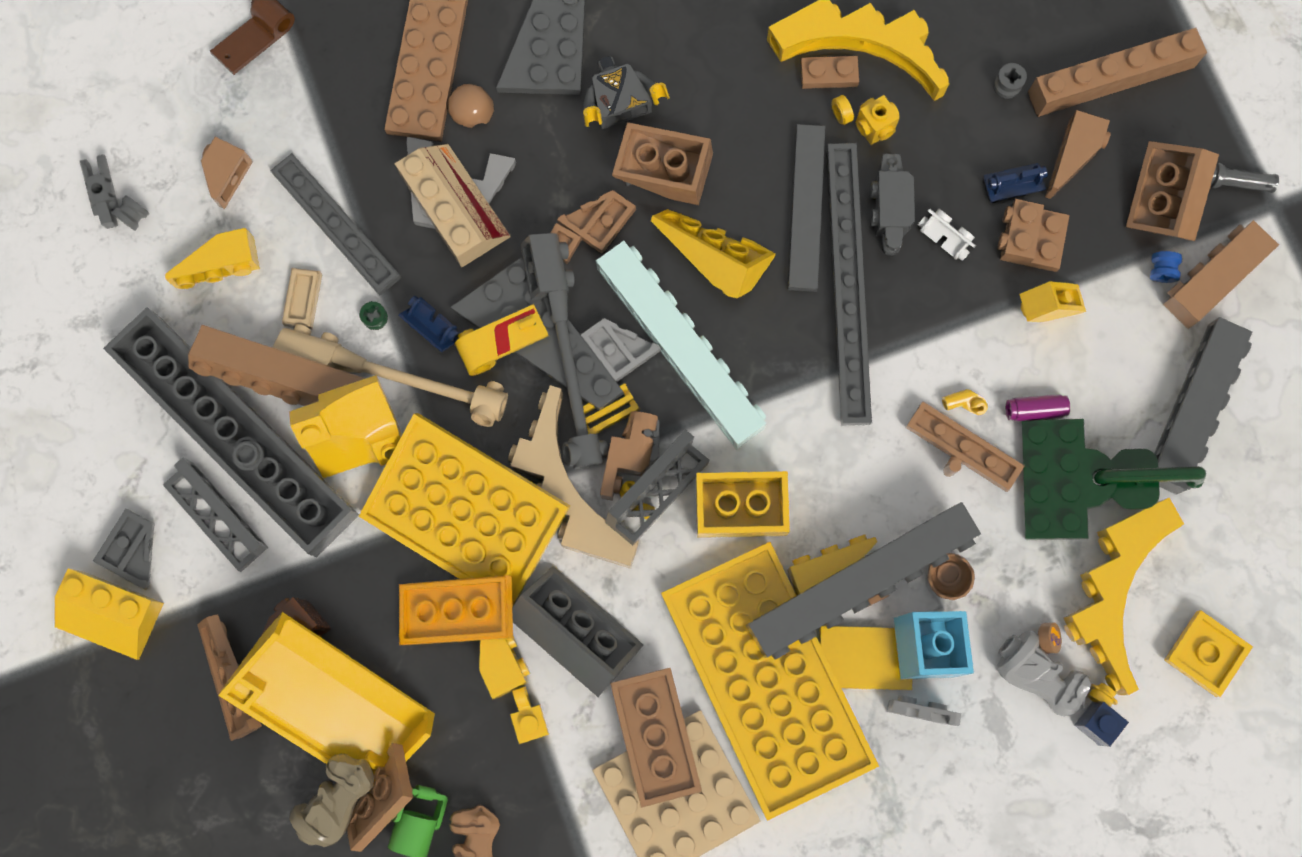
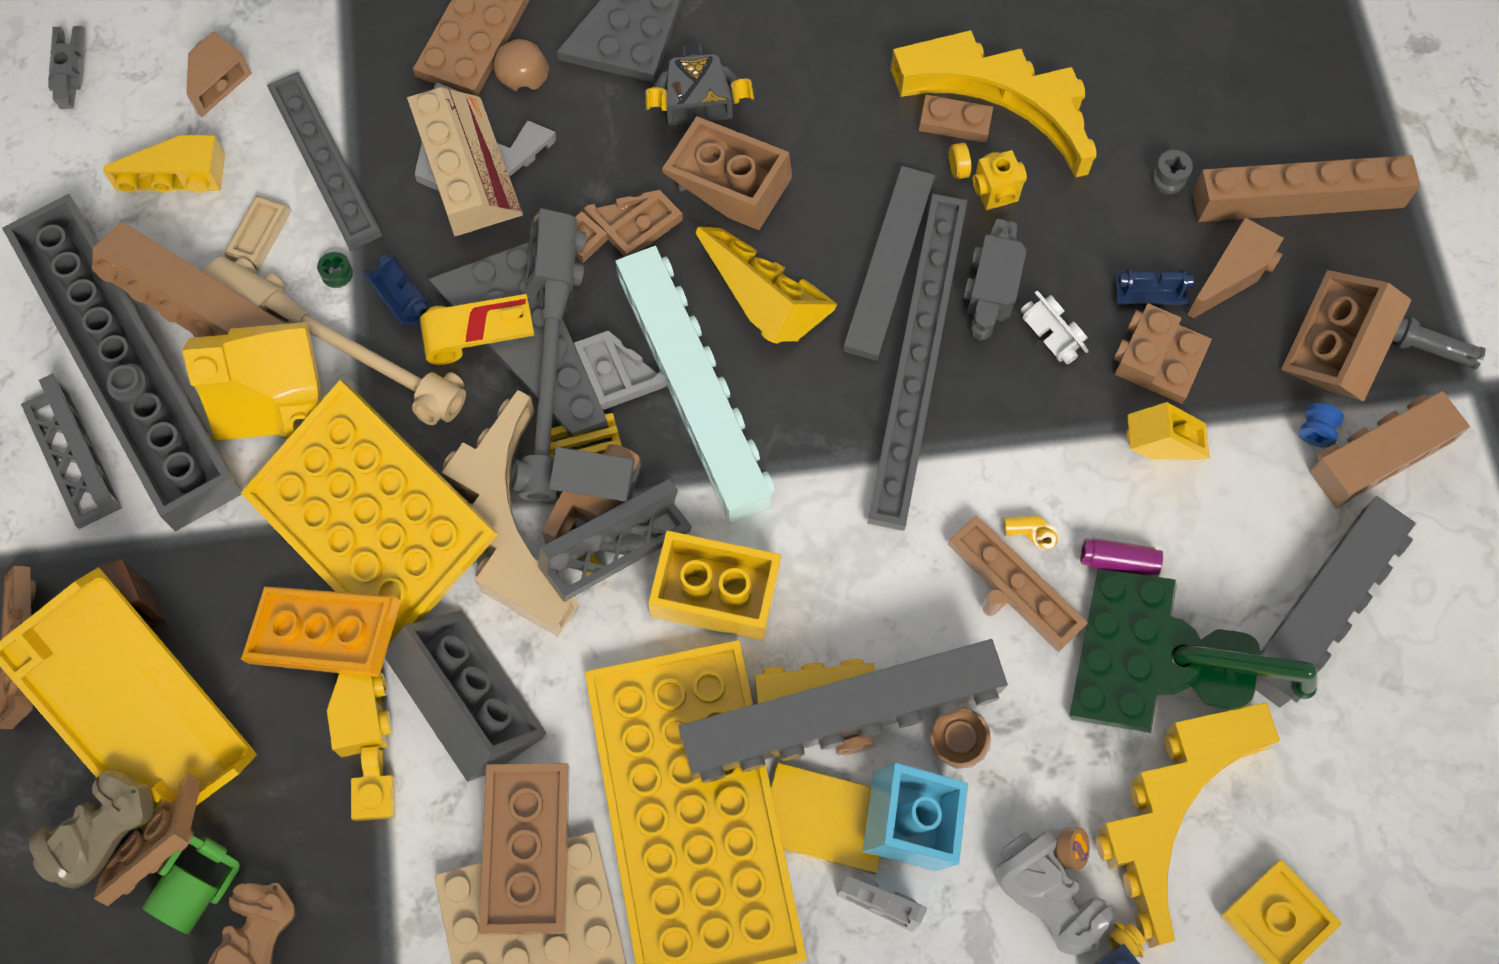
camera: 10 degrees right, 10 degrees down
dark grey wheel [111,195,150,231] -> none
none -> dark grey hinge [549,447,635,502]

